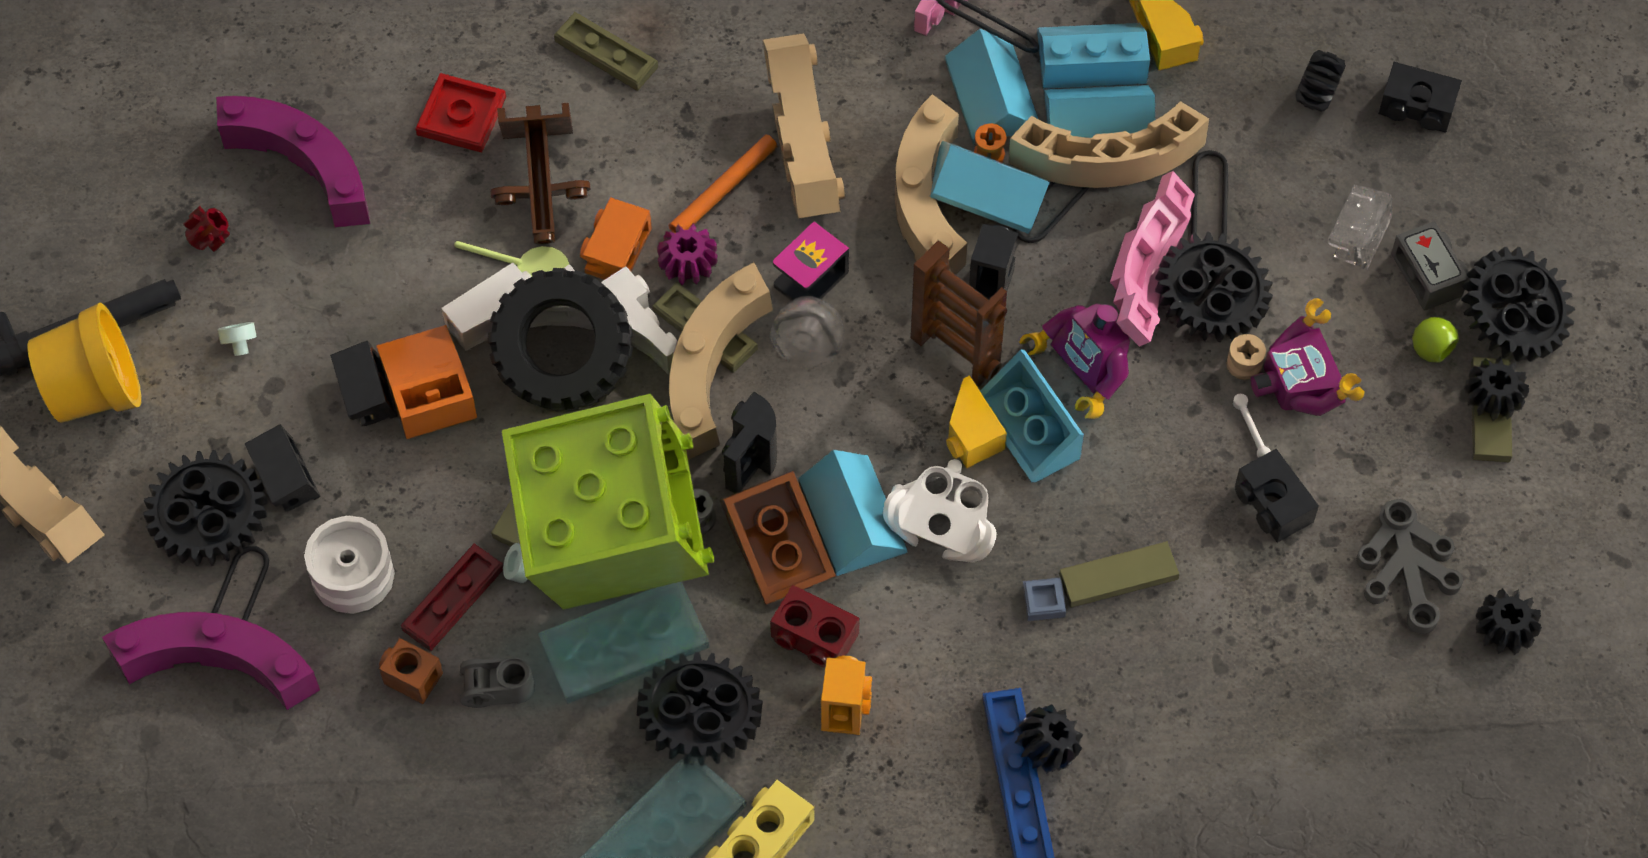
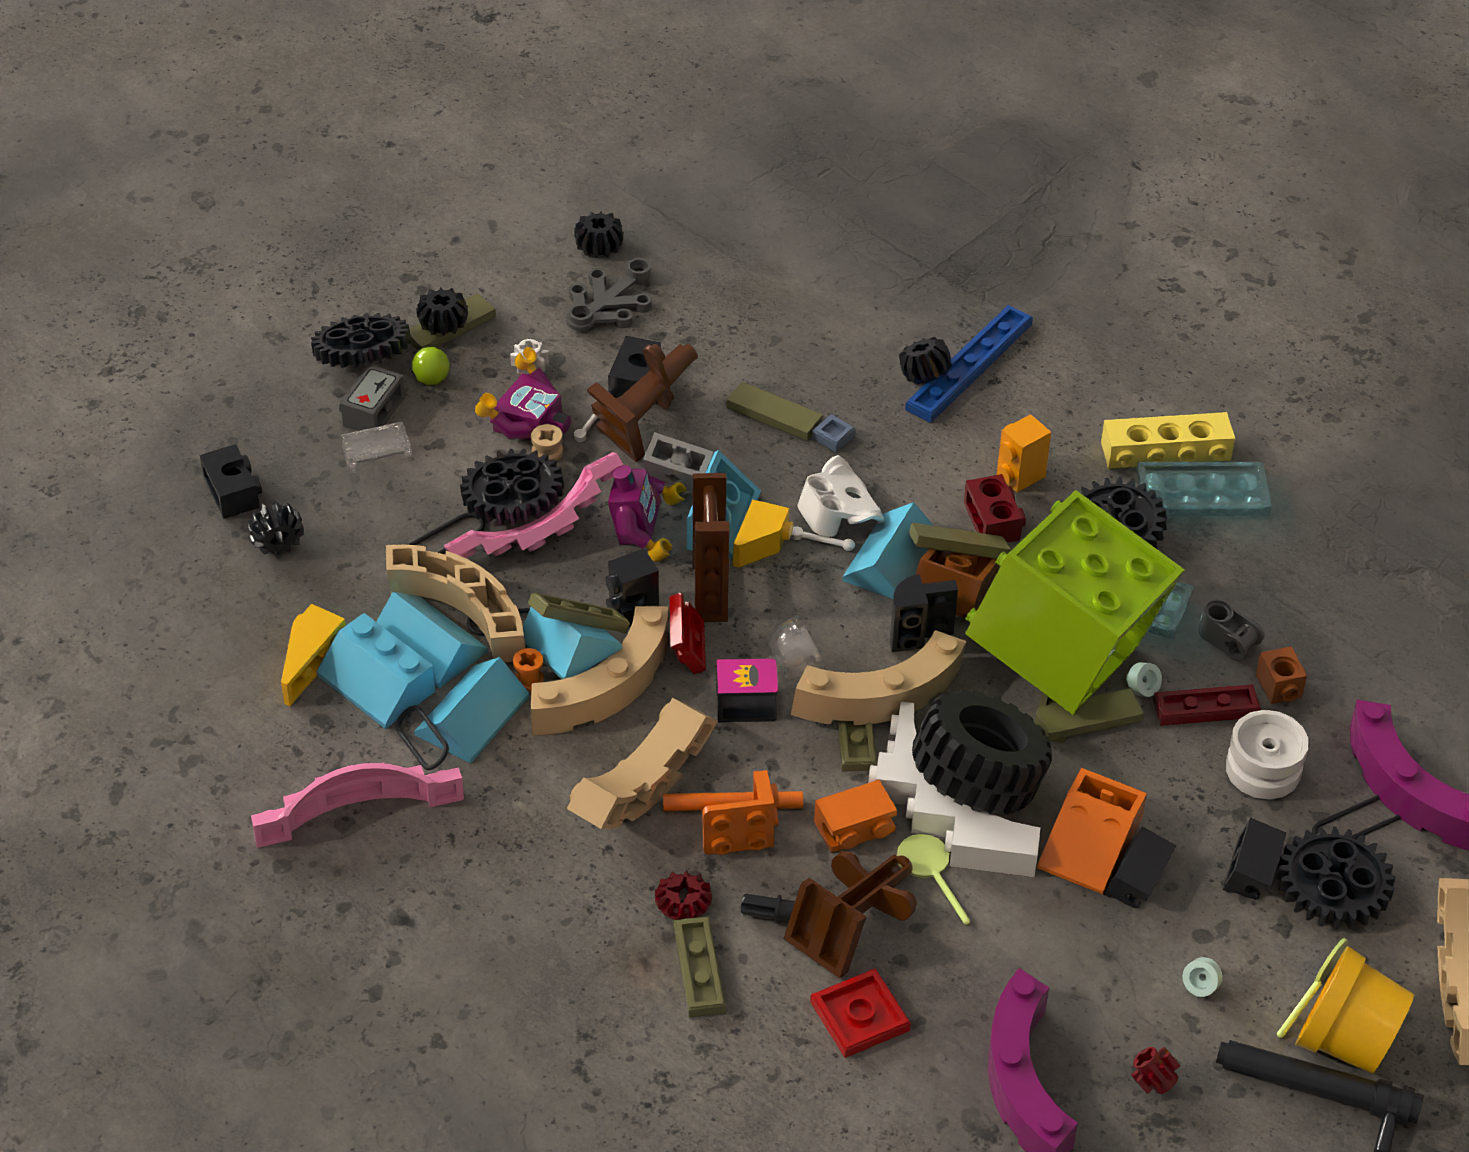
camera: 135 degrees left, 15 degrees down
magenta gear [657,223,718,285] -> none
none -> white gear [510,339,549,374]
none -> olive tile [528,592,630,634]
none -> reddish brown piece [587,343,698,462]
none -> light grey brick [643,432,714,491]
none -> dark red gear [655,869,712,920]
none -> red plate [669,592,706,674]
none -> orange bracket [702,770,779,855]
none -> black axle [740,894,795,924]
none -> olive tile [909,522,1011,559]
none -> yellowish green piece [1277,938,1348,1038]

